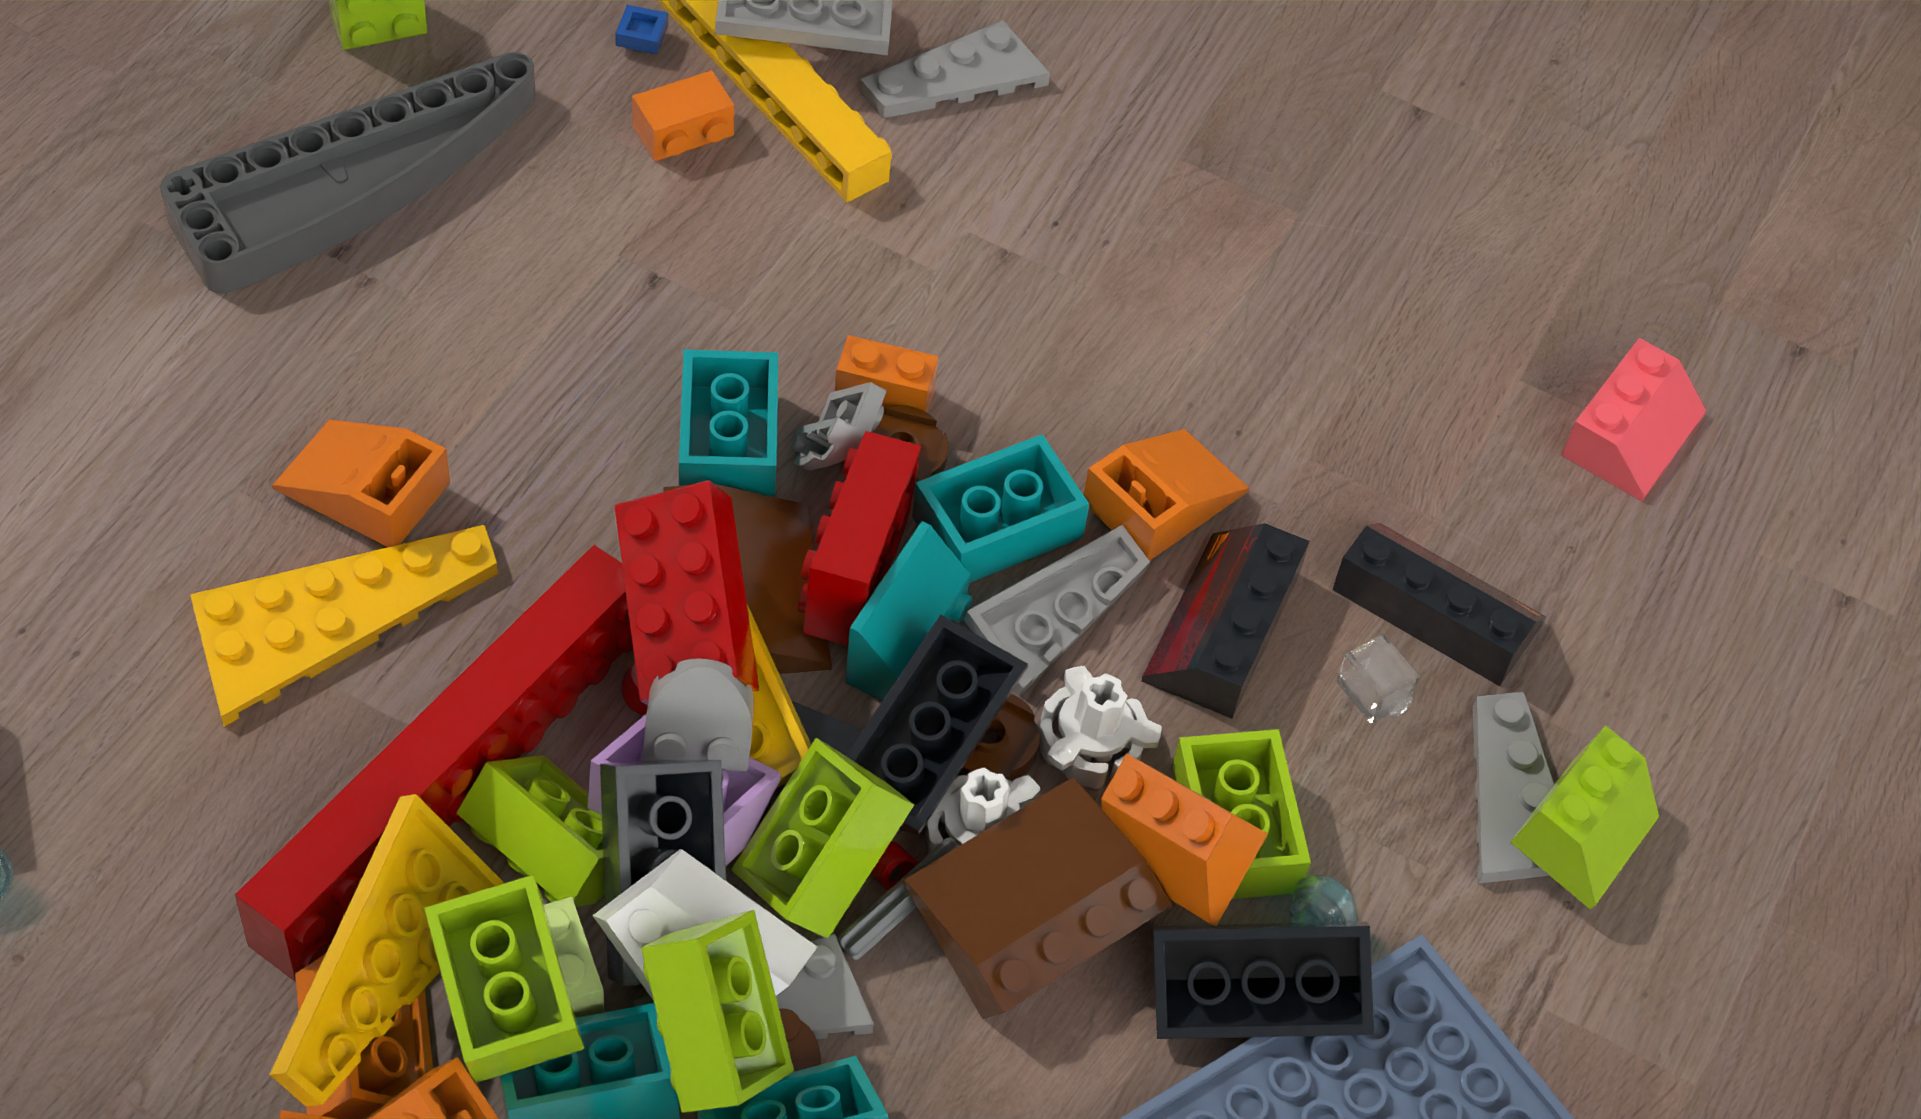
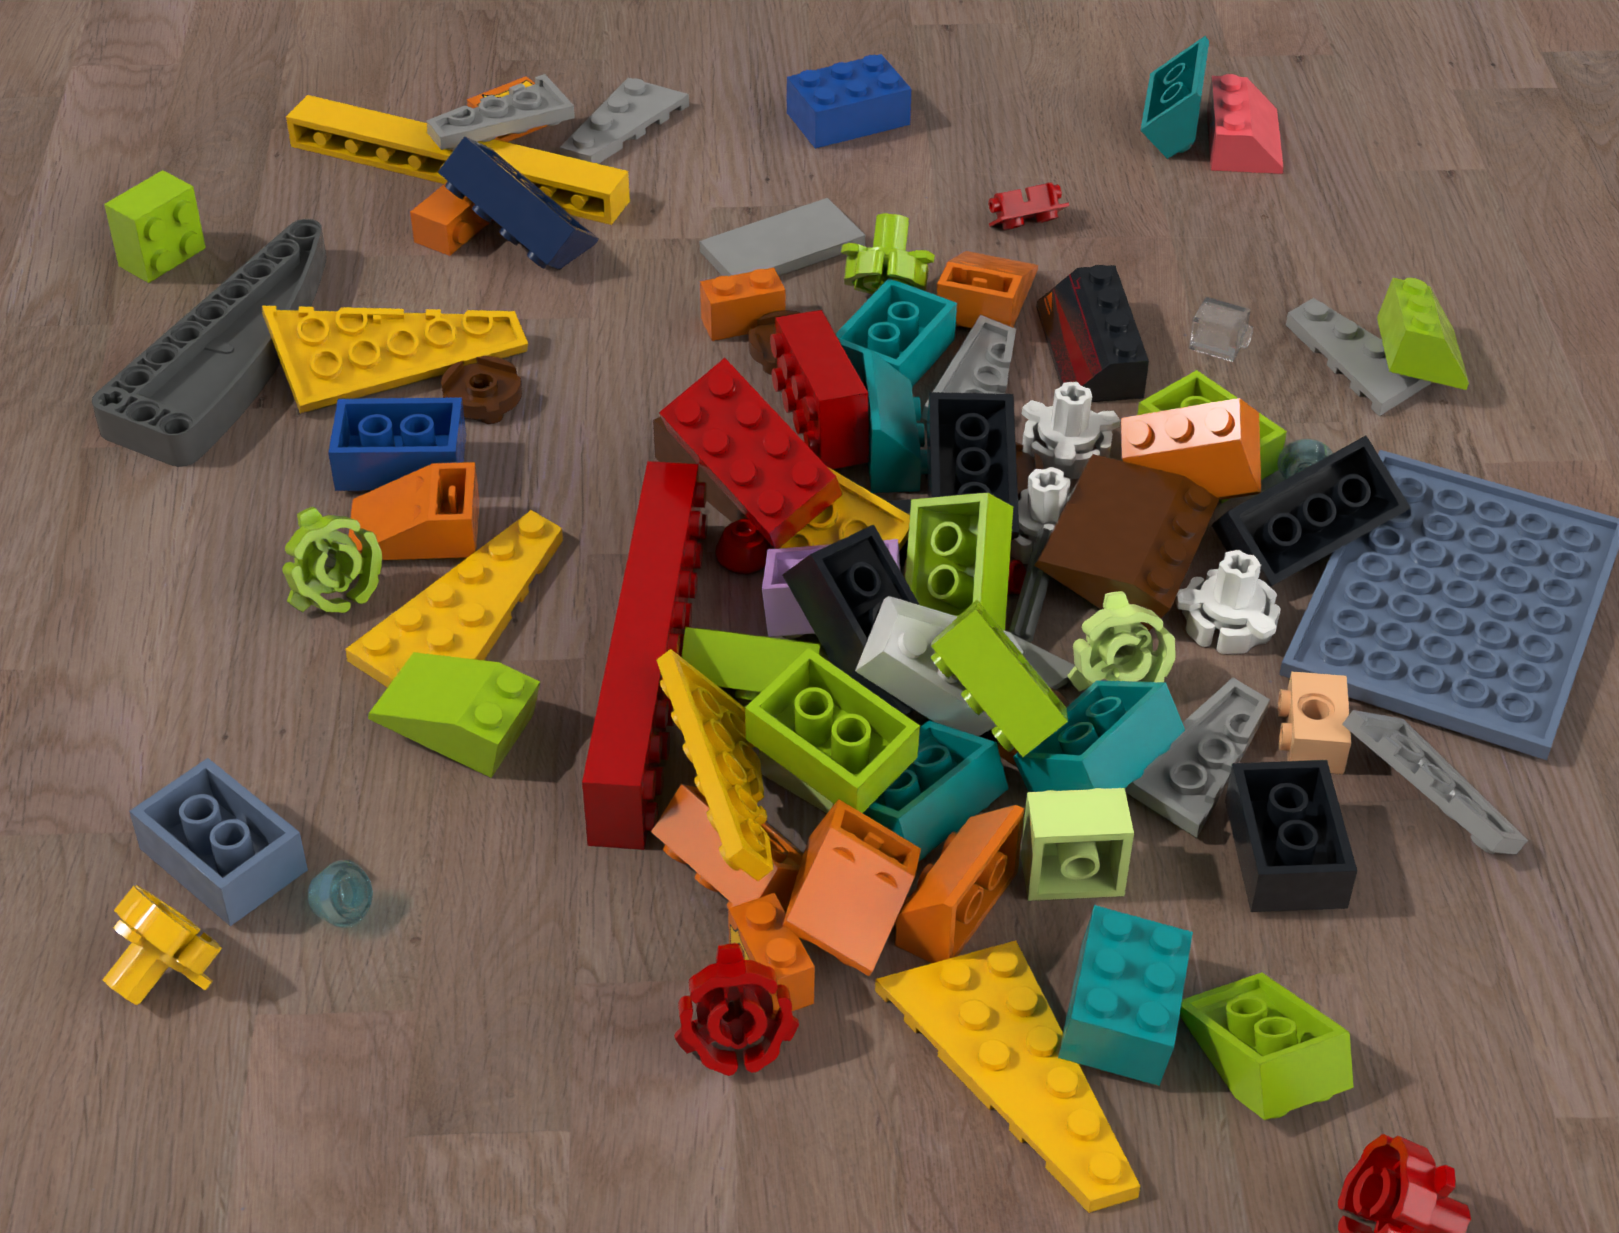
camera: 25 degrees left, 10 degrees down
blue plate [615,4,669,54] -> none
light grey slope [643,659,754,772] -> none
teal brick [679,349,778,497] -> none
light grey slope [792,382,887,471] -> none
black slope [1332,523,1546,686] -> none
none -> yellow wing [262,306,528,414]
none -> lime piece [282,507,382,613]
none -> blue brick [328,397,466,491]
none -> lime slope [368,652,540,778]
none -> dark blue slope [438,136,599,269]
none -> reddish brown plate [441,356,522,424]
none -> light grey tile [699,198,866,276]
none -> blue brick [787,54,912,149]
none -> lime piece [841,213,935,294]
none -> red hinge [988,182,1069,230]
none -> yellowish green piece [1067,591,1176,692]
none -> teal slope [1140,36,1209,159]
none -> white piece [1175,550,1281,654]

